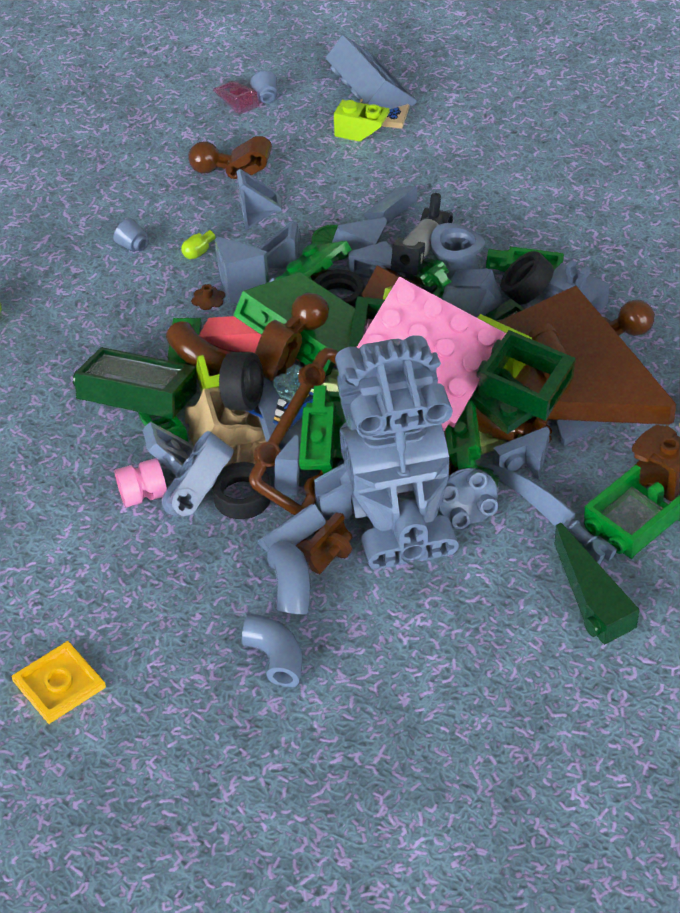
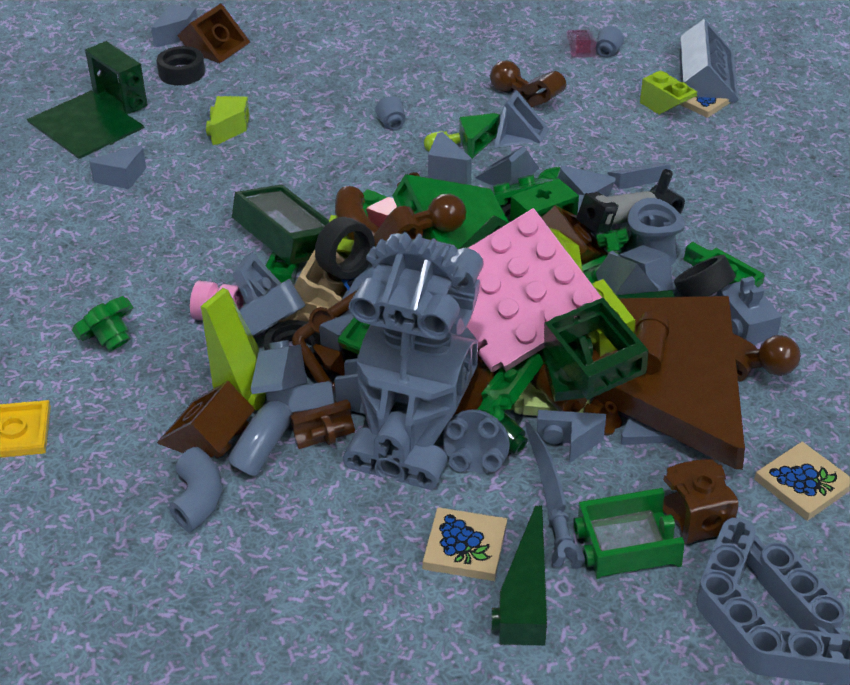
camera: 30 degrees right, 5 degrees down
none -> green plant [72,296,134,352]
none -> reddish brown slope [157,381,255,458]
none -> lime wedge [201,288,266,410]
none -> sand blue slope [251,340,307,394]
none -> reddish brown slope [313,344,345,376]
none -> tan tile [423,507,507,581]
none -> green slope [459,113,500,159]
none -> green brick [510,178,579,221]

